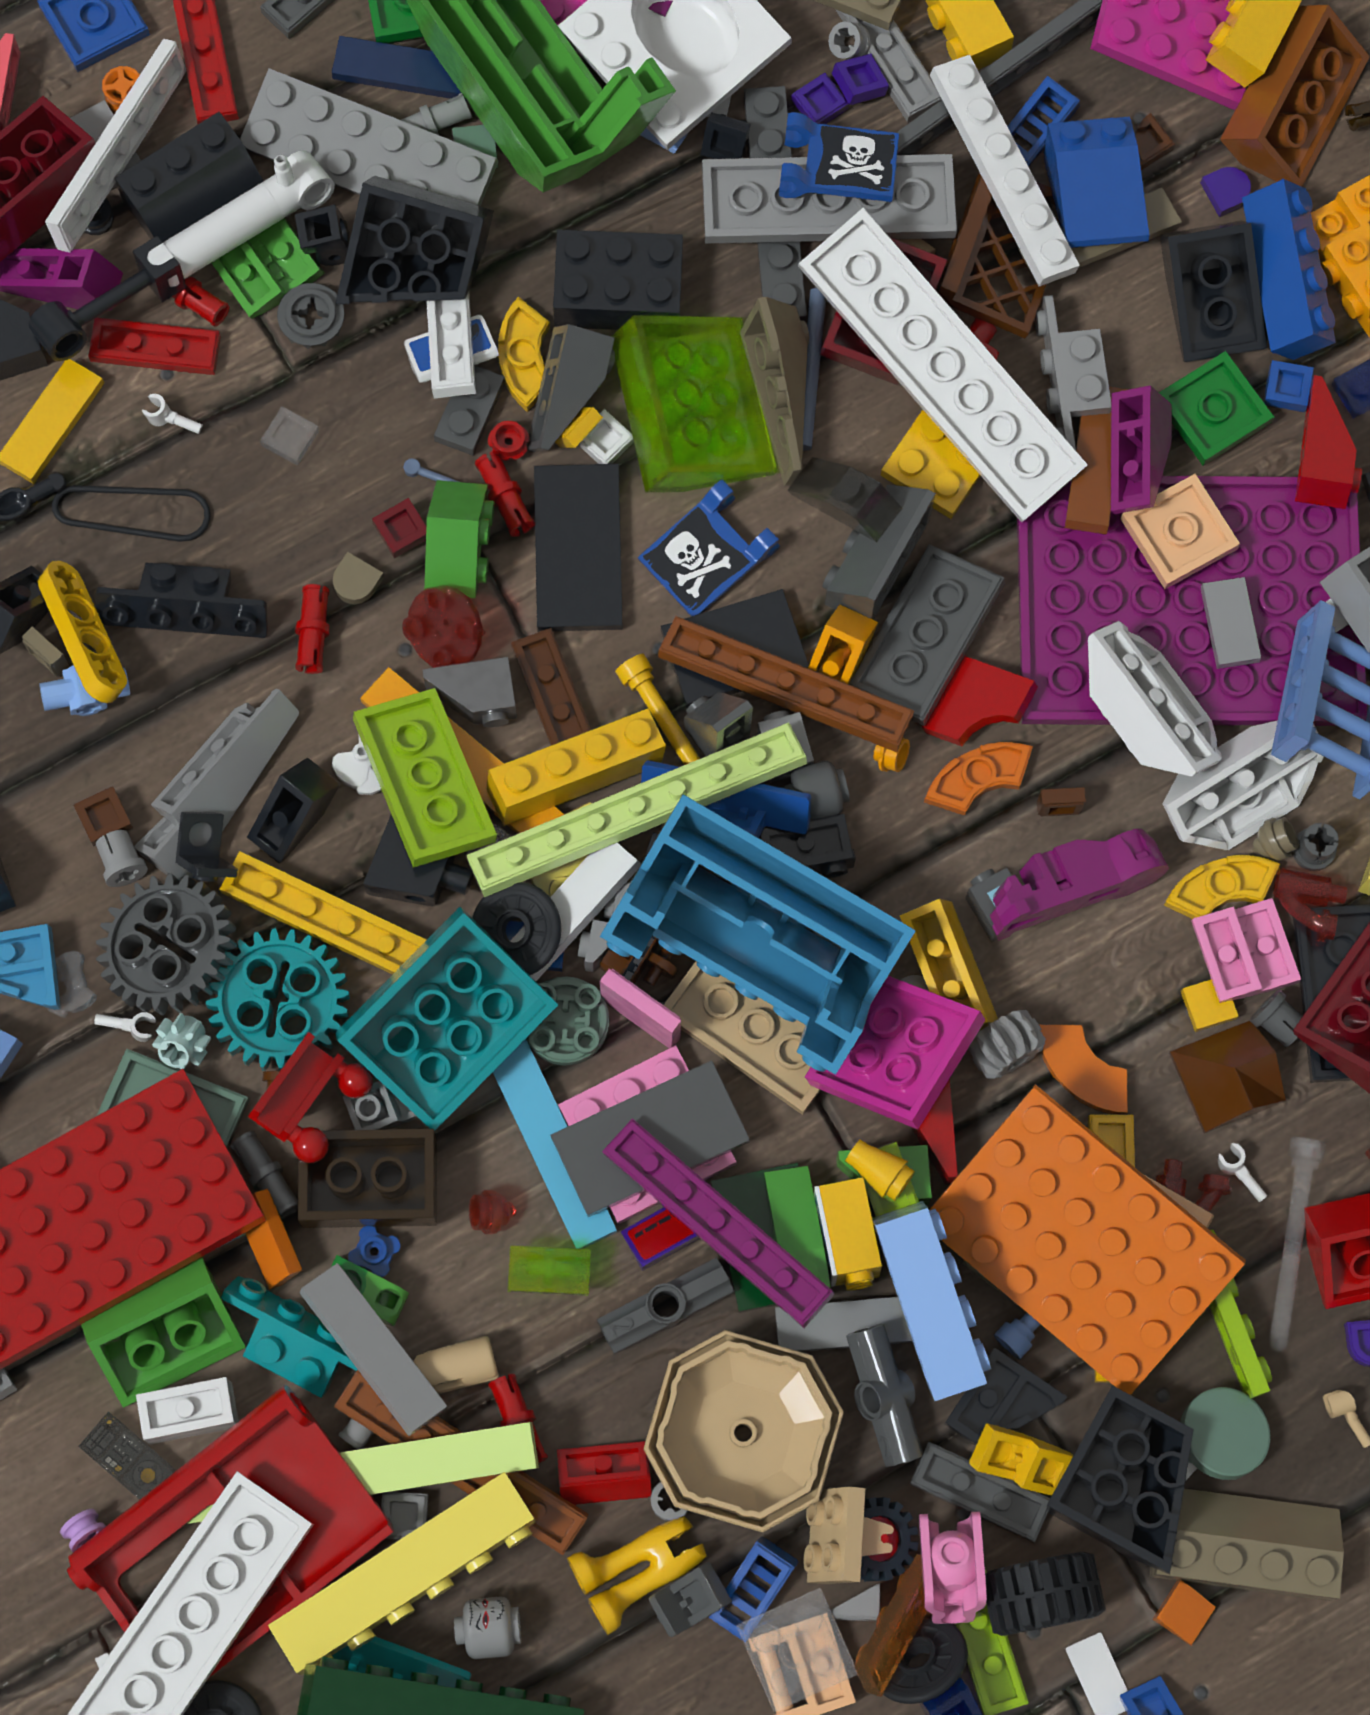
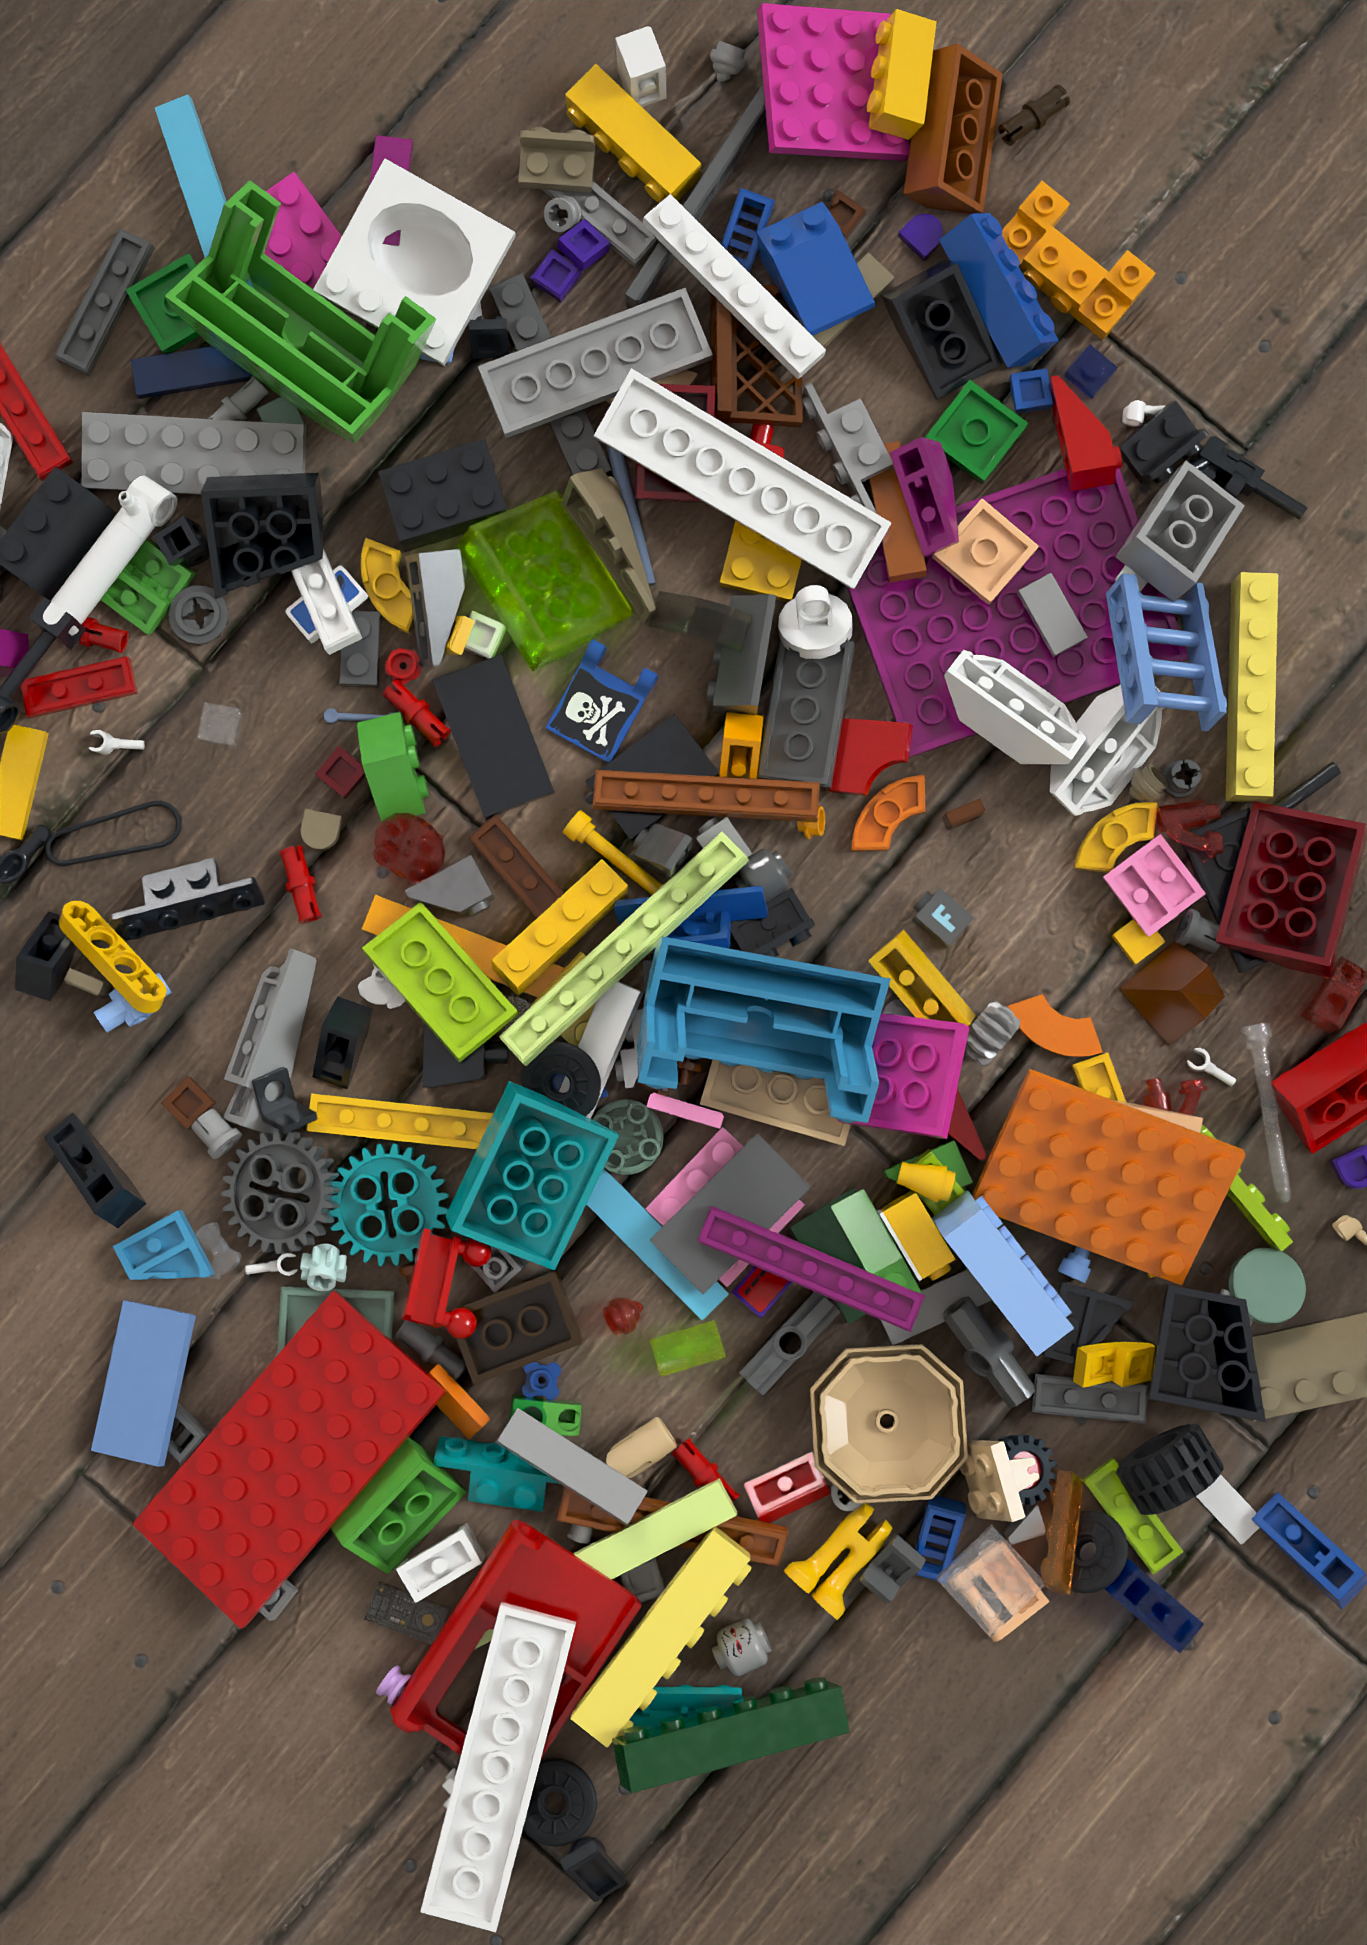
camera: 15 degrees left, 10 degrees up
flag [779,112,899,202] -> none
bright pink piece [919,1512,987,1624] -> none
magenta piece [990,828,1169,941] -> none
orange slope [1153,1580,1216,1646] -> none
none -> white tile [778,585,853,659]

